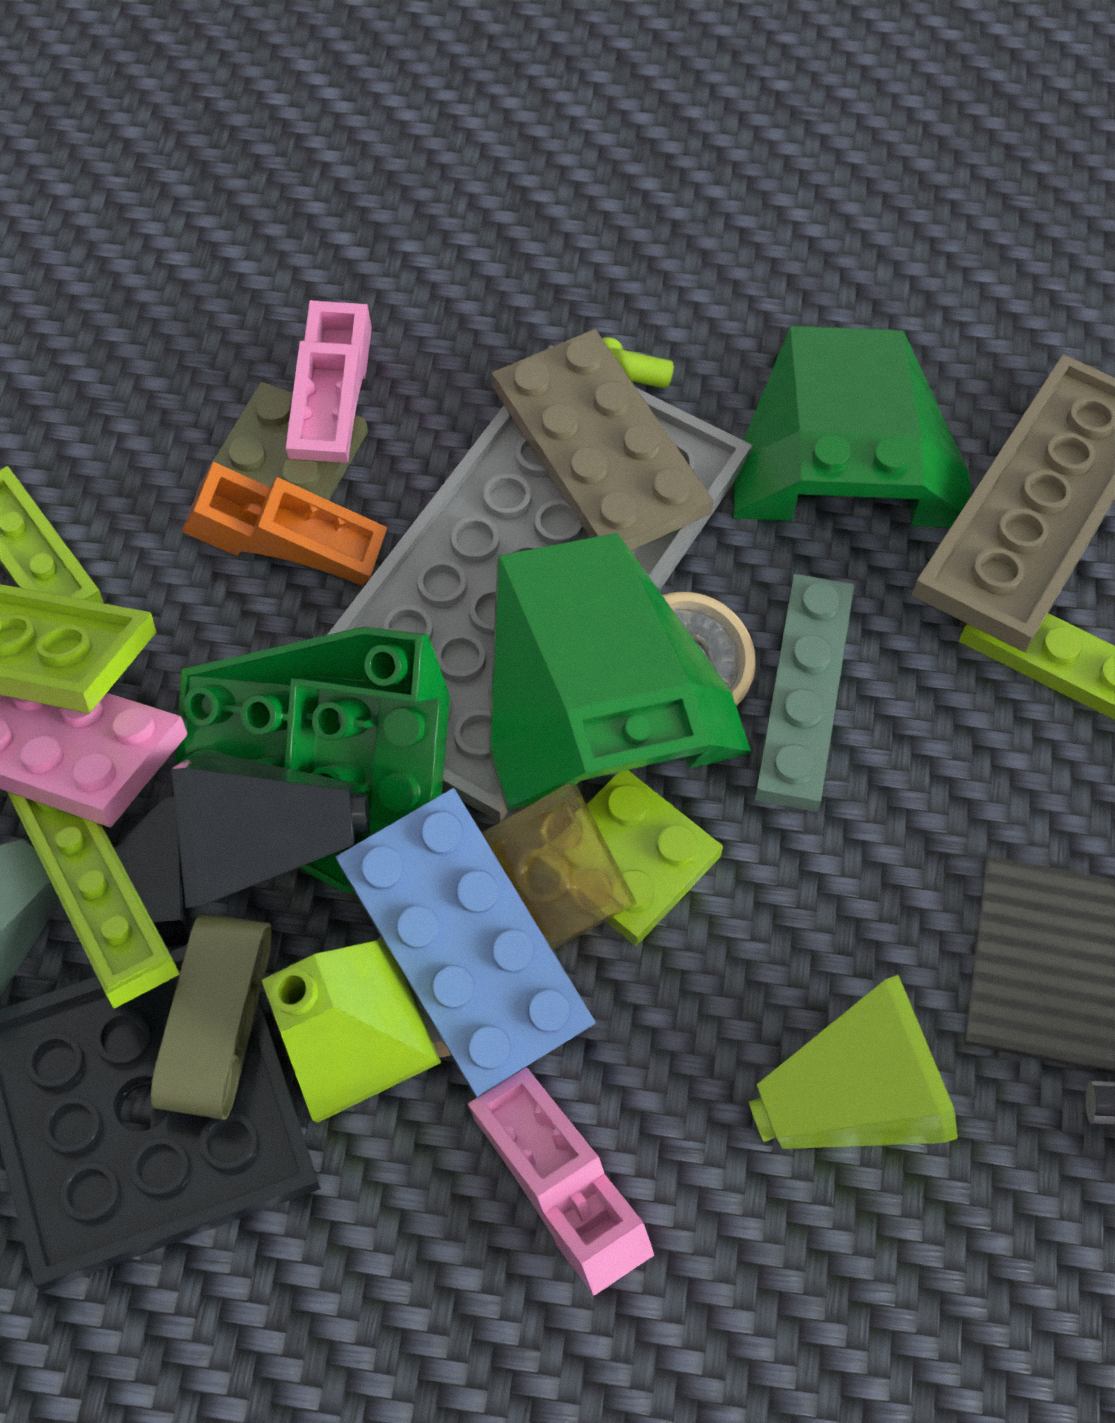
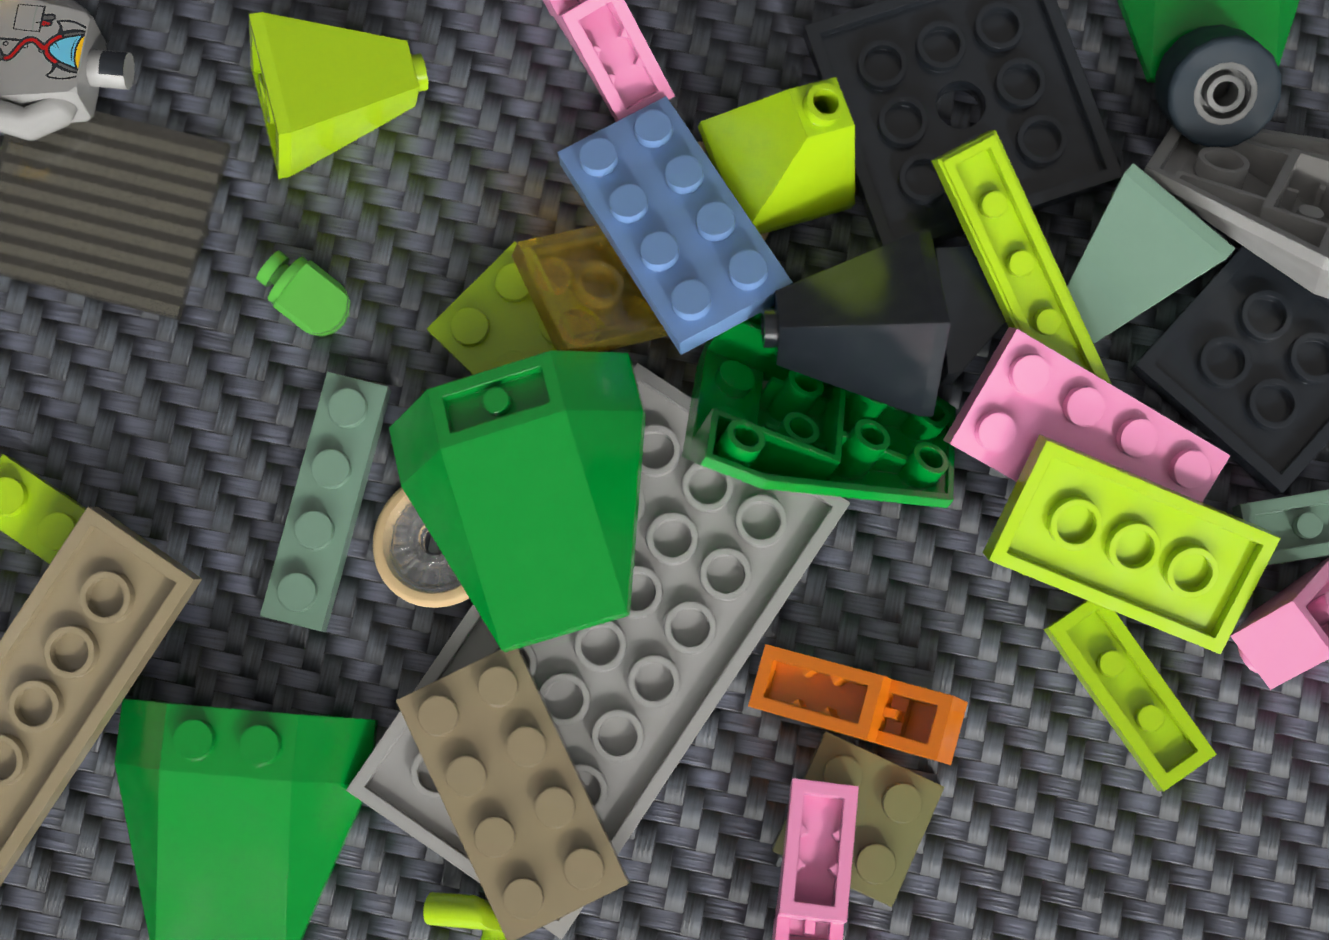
camera: 170 degrees left, 20 degrees up
olive beam [151,912,272,1120] -> none
none -> bright green arm [256,250,351,337]

